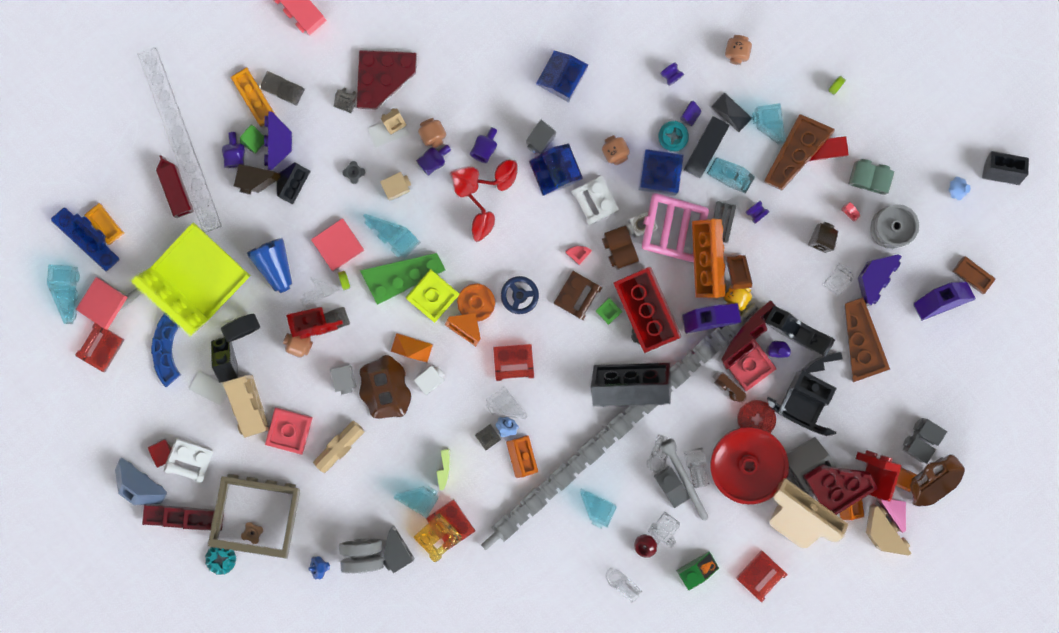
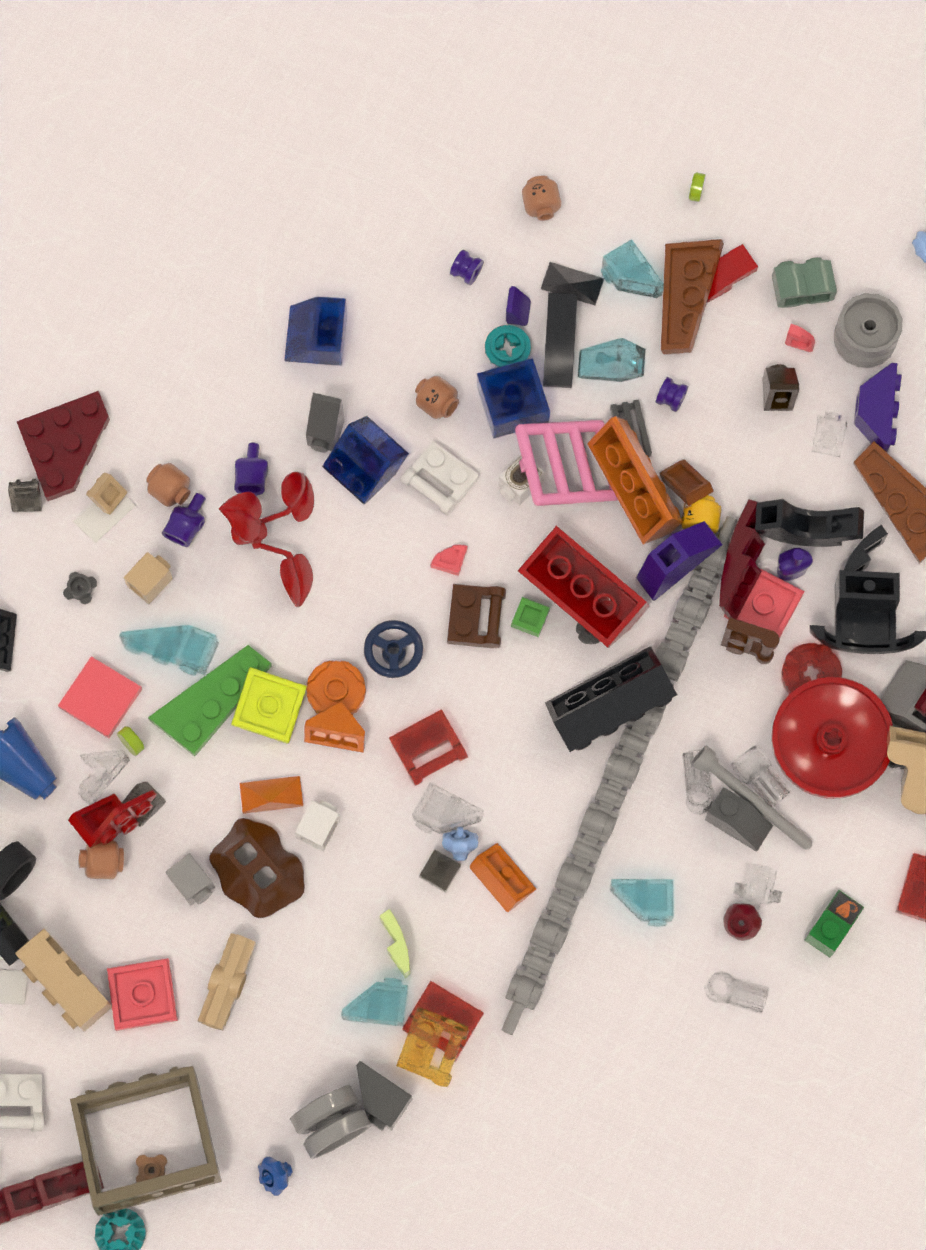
camera: 20 degrees left, 15 degrees down
reddish brown brick [602,225,639,270] -> none

